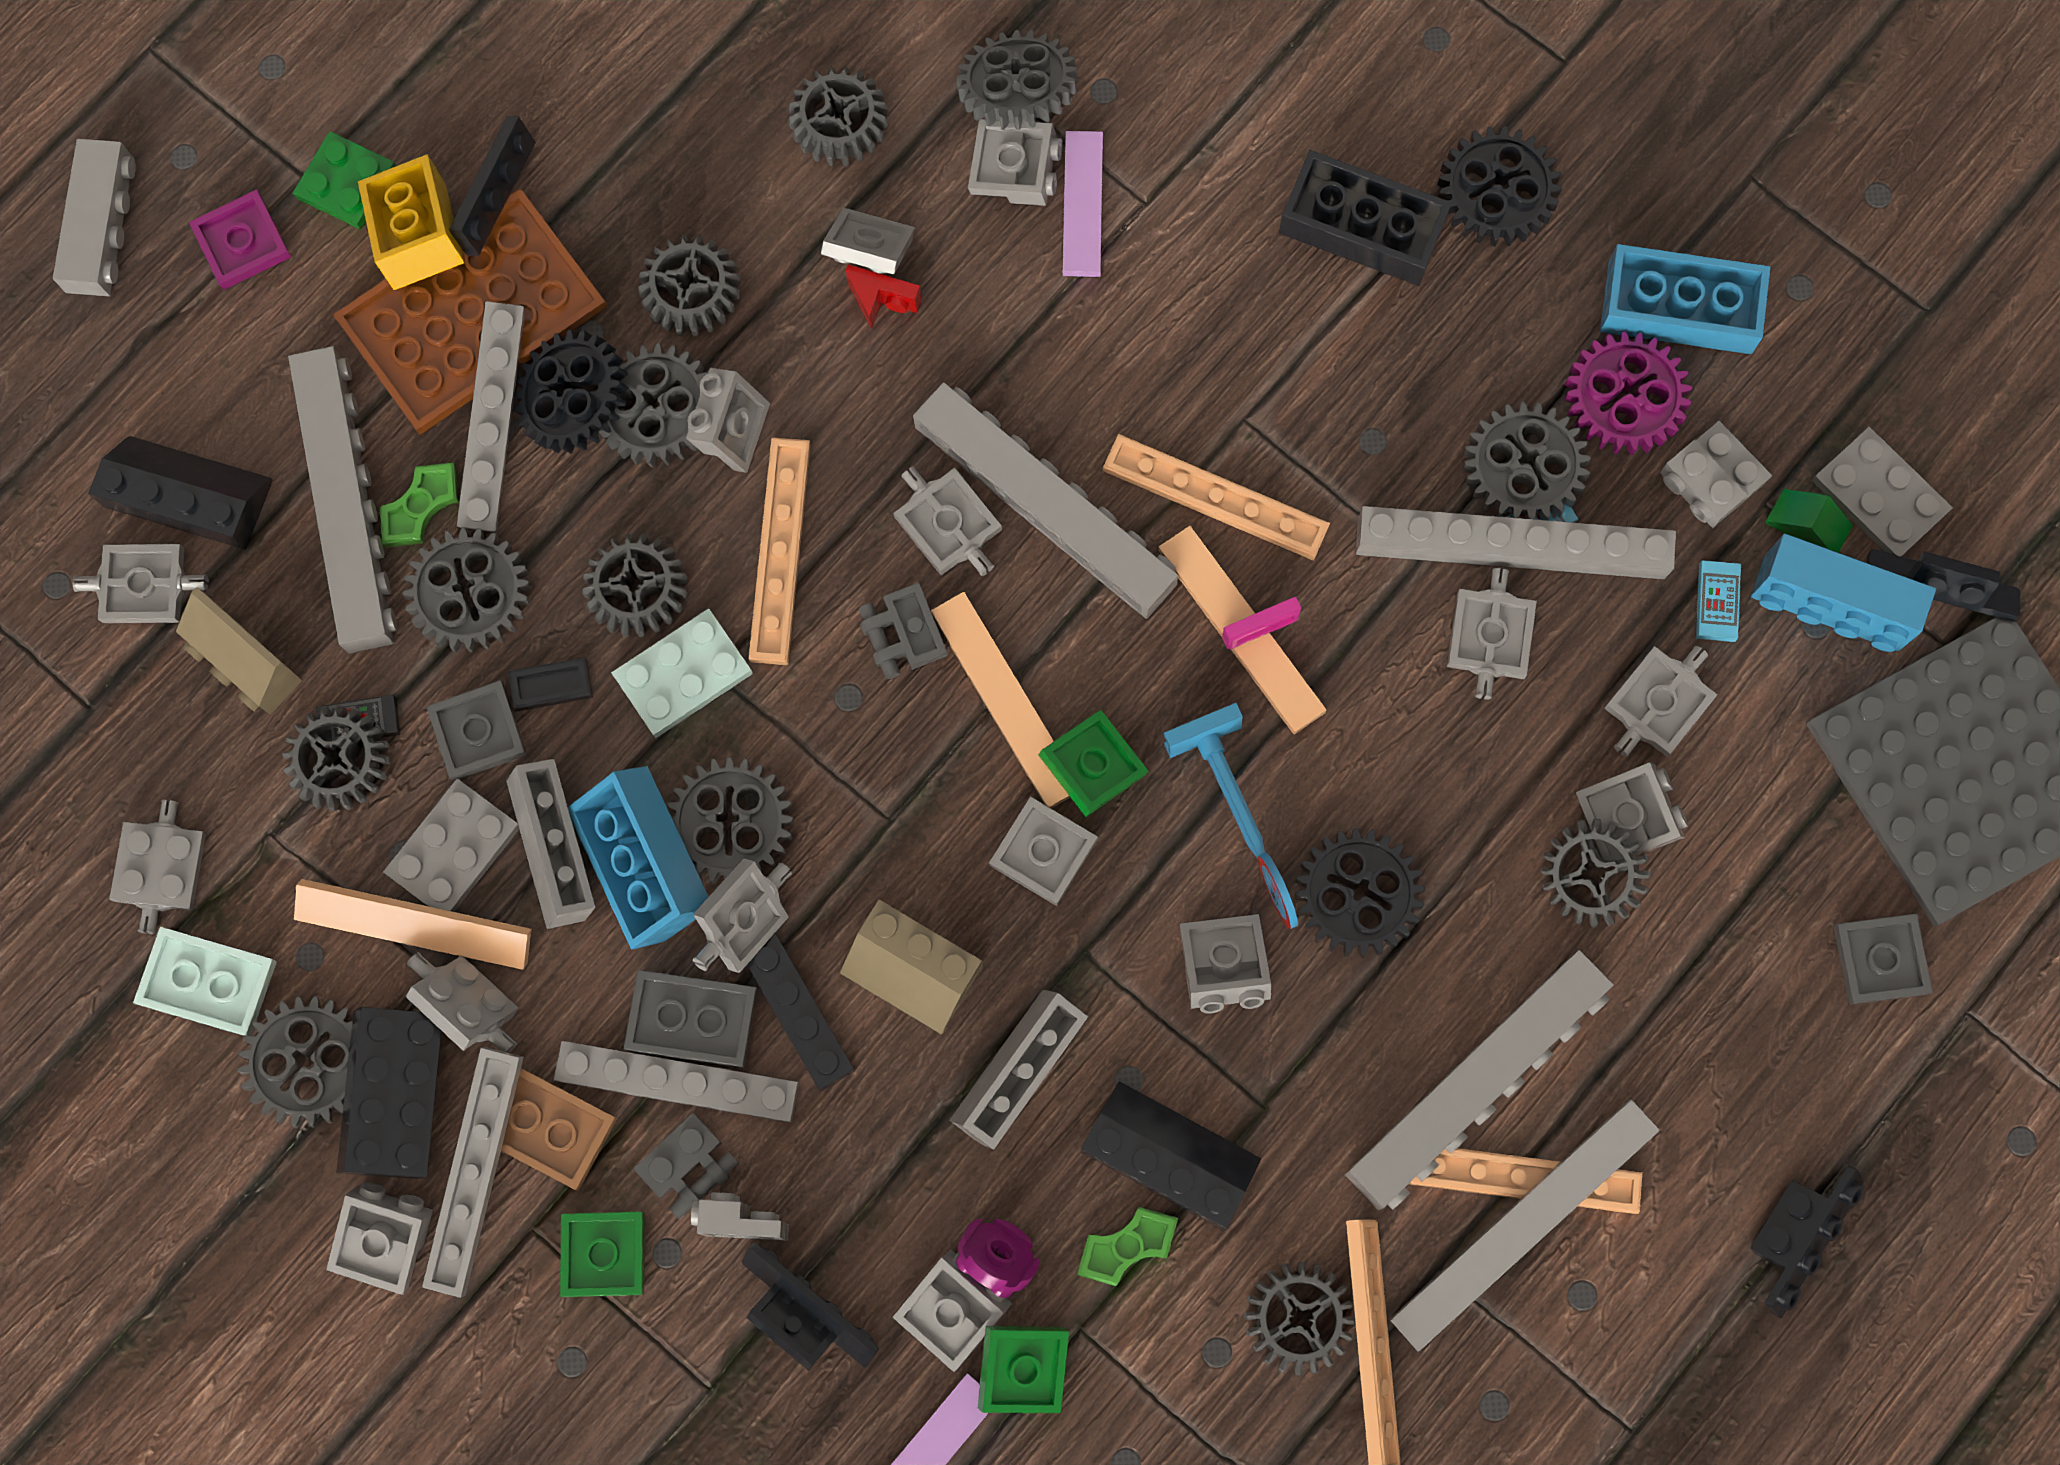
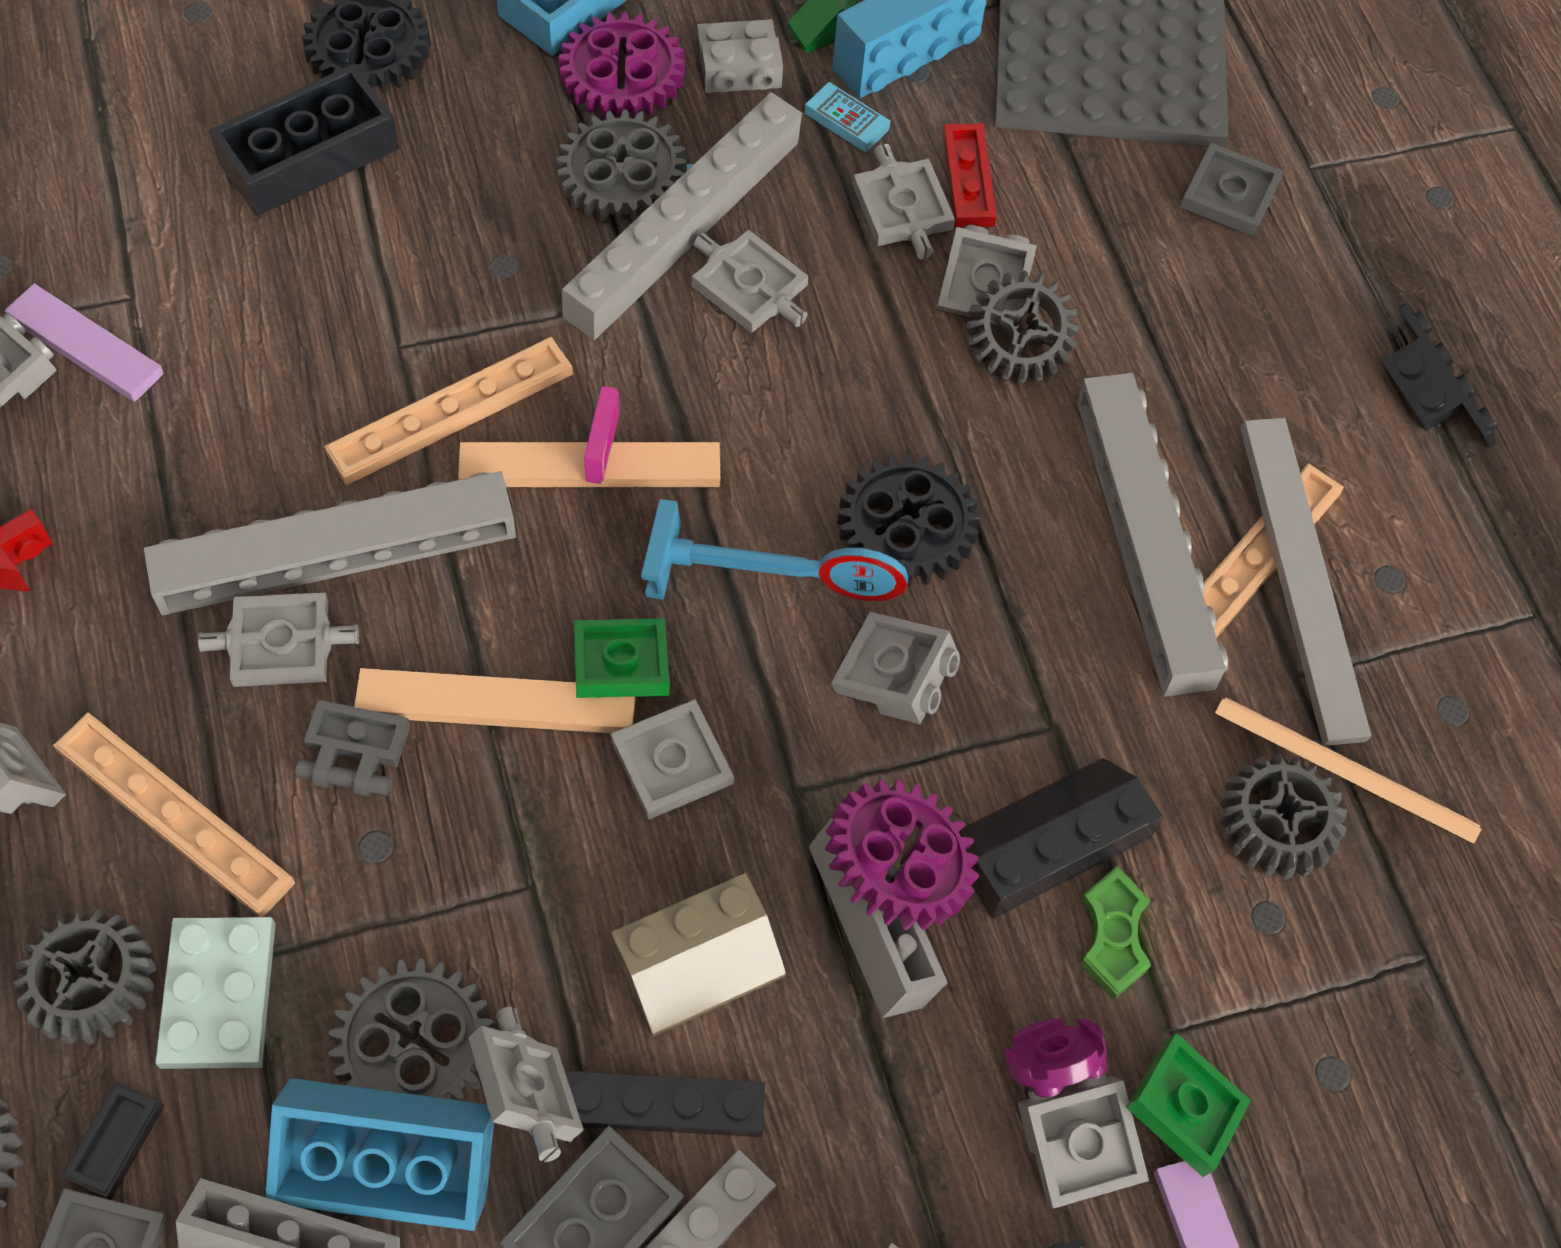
camera: 65 degrees left, 15 degrees down
none -> magenta gear [825,779,979,930]
none -> red plate [942,123,997,228]

